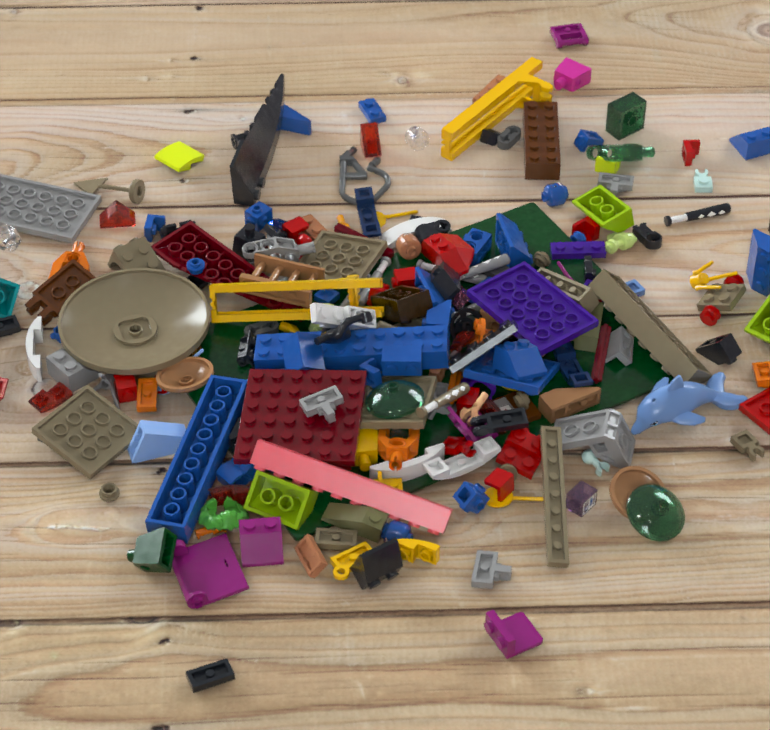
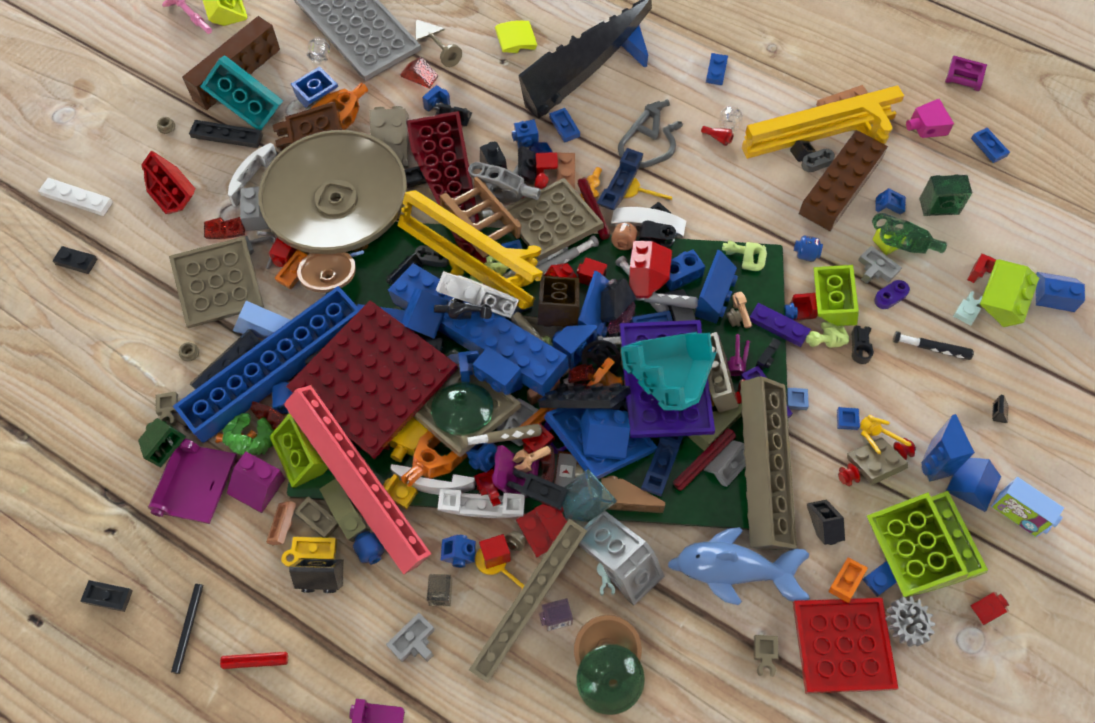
camera: 35 degrees right, 20 degrees up
blue plate [186,258,205,275] -> none
light grey hinge [299,385,344,423] -> none
clear red slope [360,122,382,158] -> none
yellow slope [397,539,440,565] -> none
none -> dark tan plate [156,391,179,426]
none -> black bar [171,584,204,674]
none -> black plate [190,330,261,390]
none -> red axle [220,652,289,669]
none -> blue slope [291,66,339,108]
none -> clear smoke panel [427,574,453,606]
none -> blue brick [466,443,497,473]
none -> blue plate [549,108,580,143]
none -> clear light blue slope [563,469,617,522]
none -> teal panel [621,332,717,410]
none -> red cone [701,126,734,146]
none -> yellowish green piece [722,240,767,271]
none -> light nougat bar [732,292,752,328]
none -> blue plate [837,407,860,430]
none -> dark purple plate [874,280,910,309]
none -> blue plate [971,127,1010,163]
none -> lime slope [980,259,1039,327]

